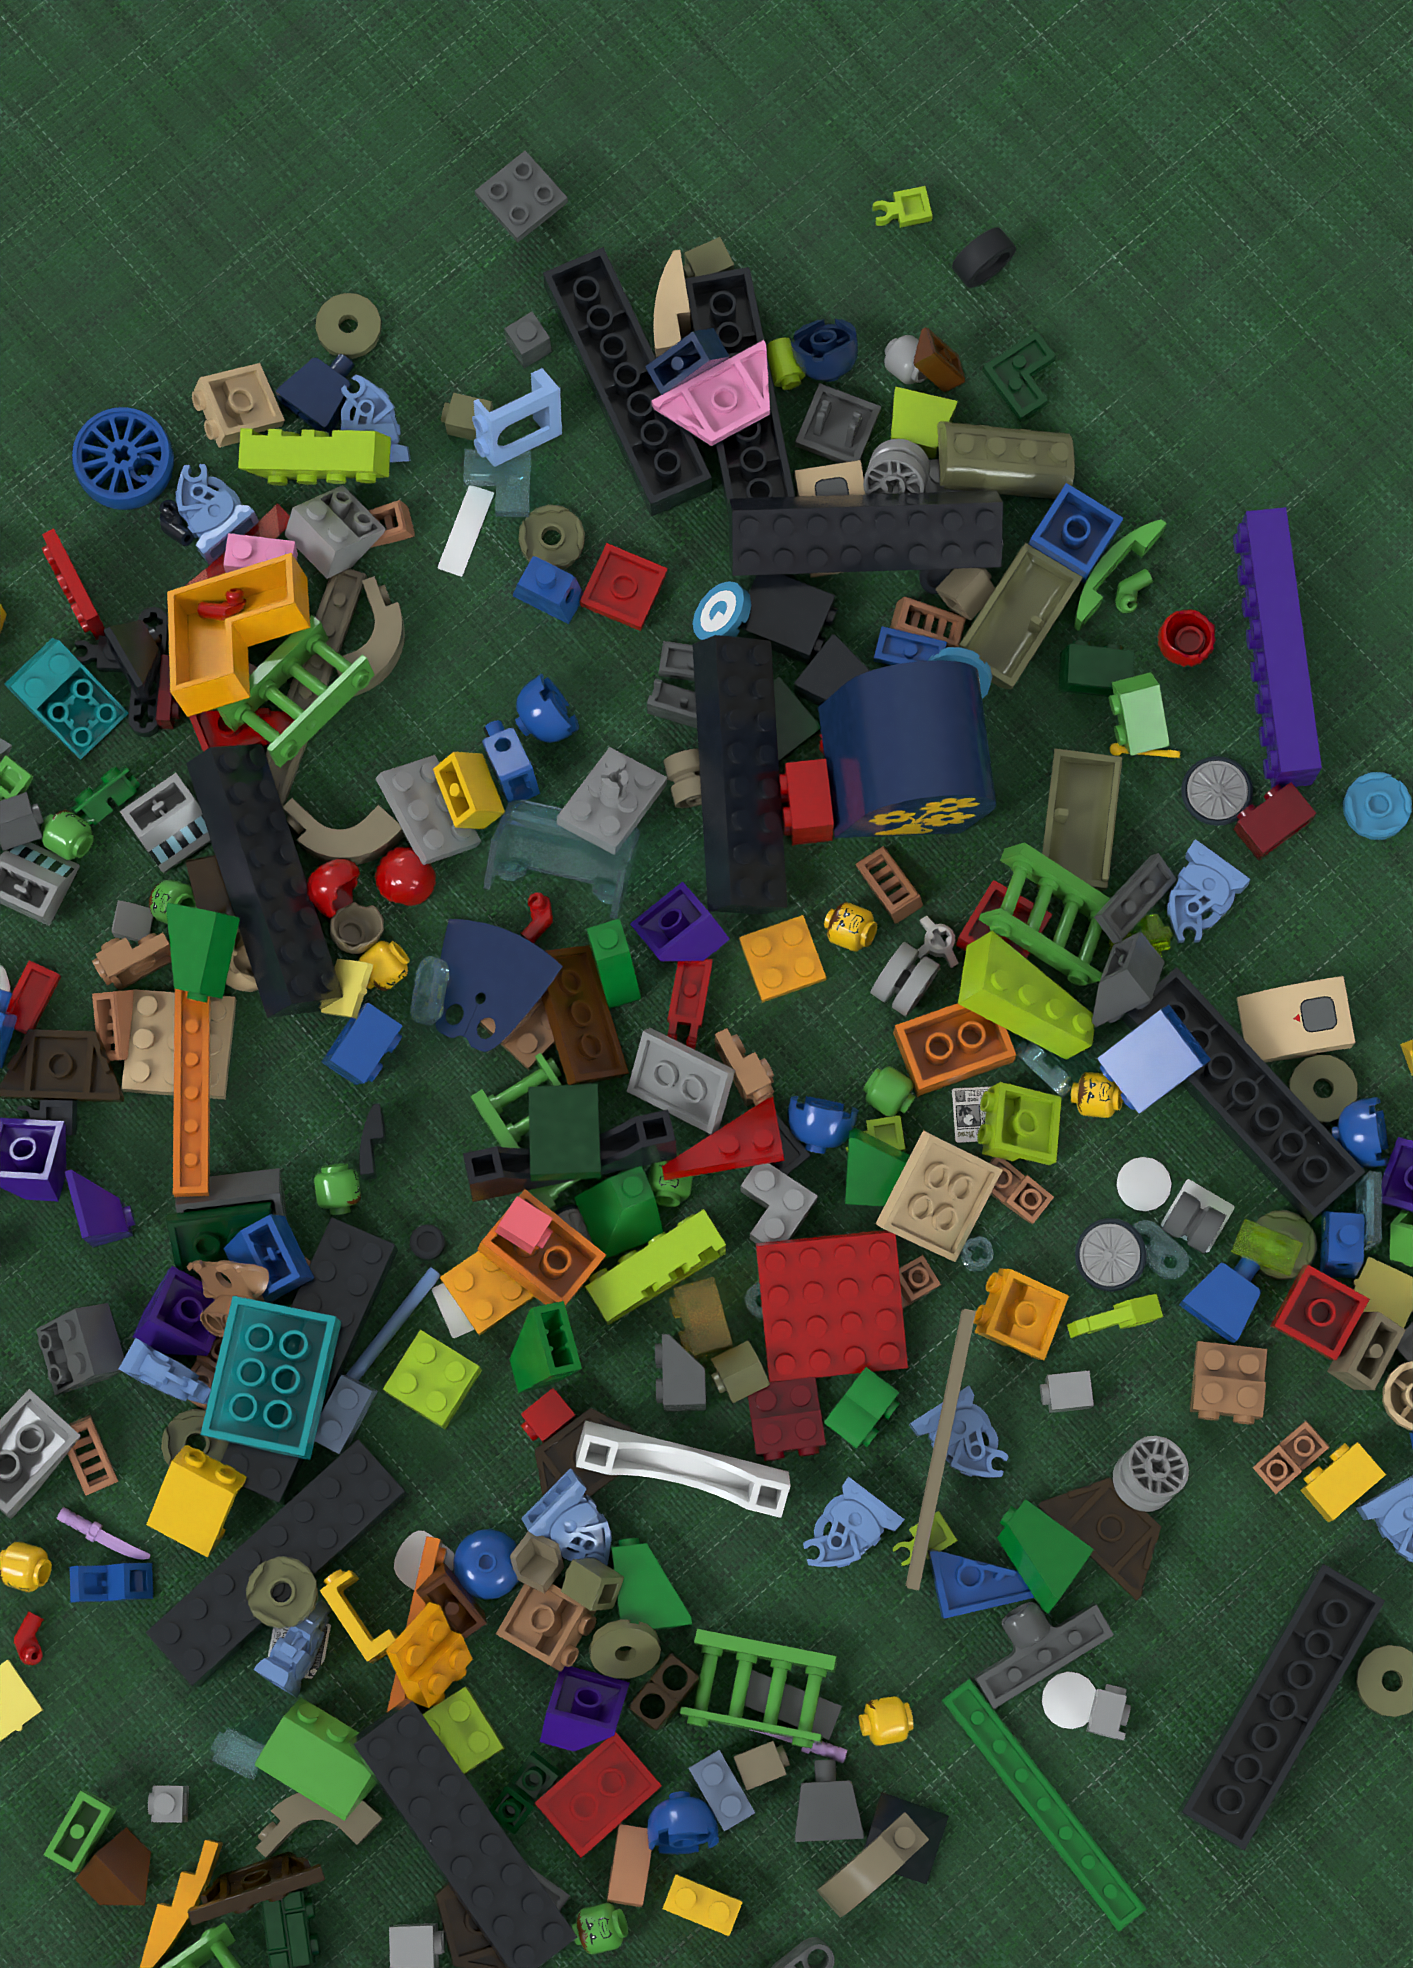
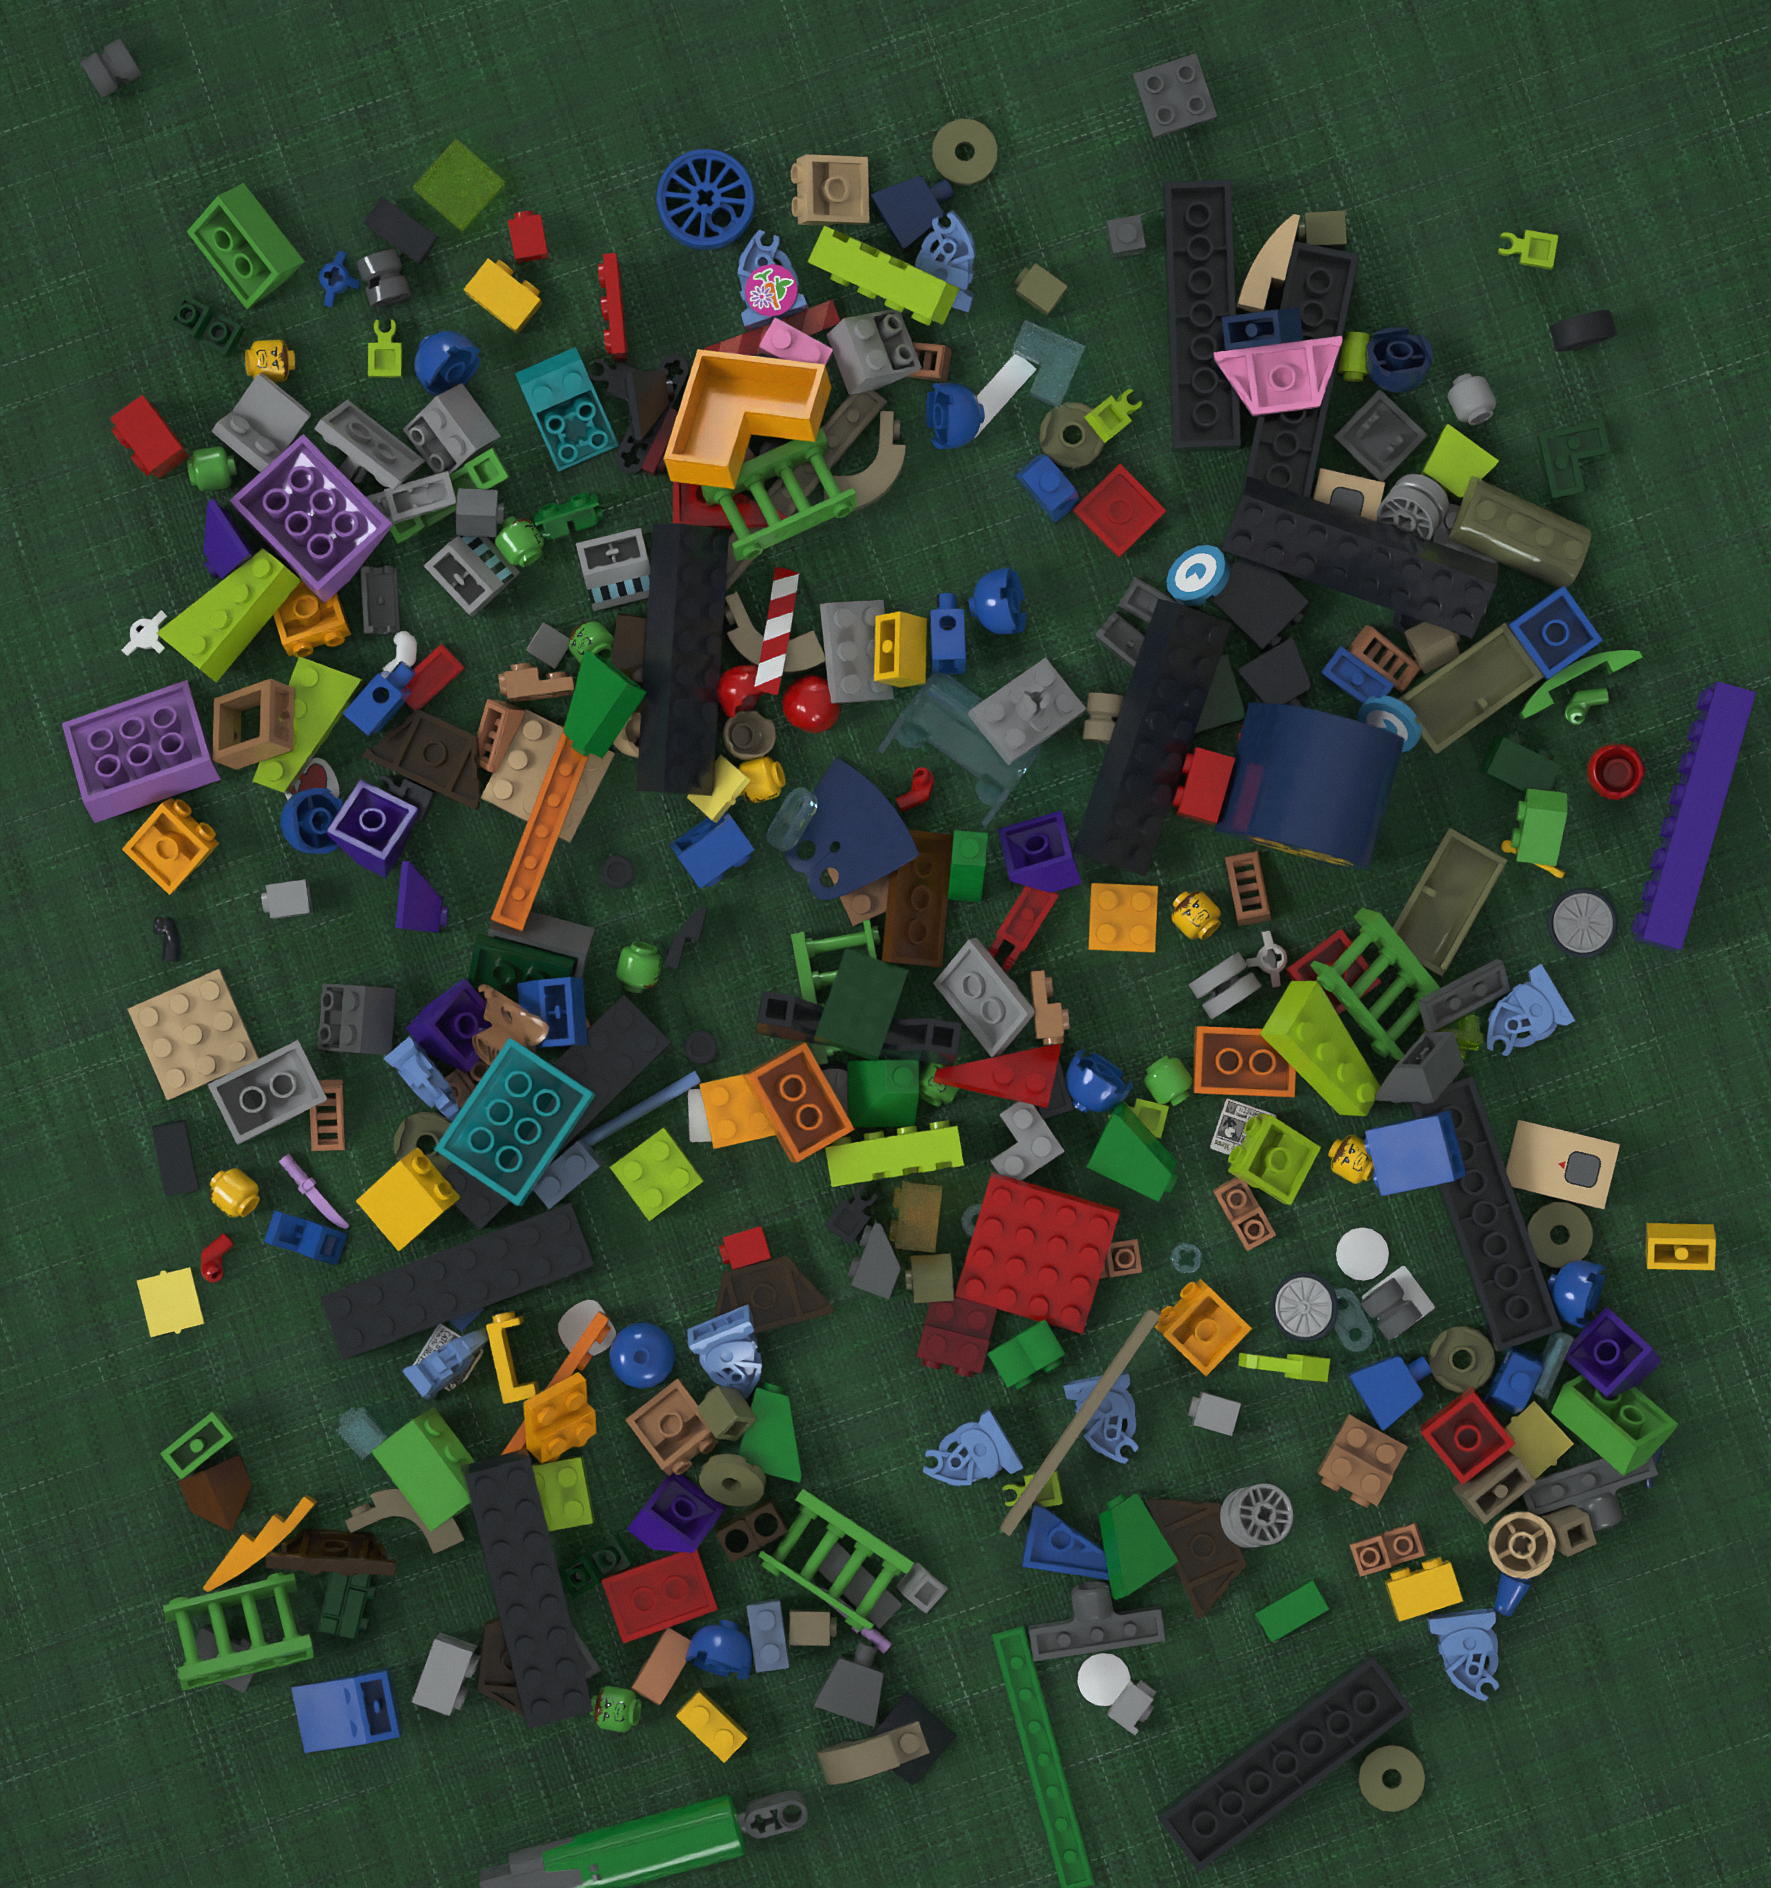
camera: 20 degrees right, 10 degrees up
light grey brick [148,1786,189,1823] -> none
black arm [159,500,194,546] -> none
red arm [197,588,246,621] -> none
olive tile [246,1556,318,1629] -> none
reddish brown slope [416,1563,487,1639] -> none
light blue panel [472,368,562,467] -> none
coral brick [495,1196,553,1254] -> none
green slope [510,1301,582,1393] -> none
dark tan panel [510,1531,564,1594] -> none
white arch [576,1421,791,1518] -> none
yellow head [859,1696,914,1746] -> none
tan plate [876,1130,1003,1262] -> none
reddish brown slope [913,327,965,392] -> none
clear light blue plate [1014,1041,1072,1098] -> none
clear neon green hips [1231,1219,1303,1276] -> none
dark red brick [1233,782,1317,861] -> none
dark azure tile [1343,772,1412,840] -> none
none -> black tile [601,855,634,889]
none -> sticker [745,264,798,317]
none -> sticker [754,567,799,695]
none -> black plate [824,1184,877,1245]
none -> light grey slope [896,1563,948,1614]
none -> blue cylinder [926,383,985,449]
none -> lime plate [1084,389,1142,443]
none -> green tile [1255,1580,1329,1643]

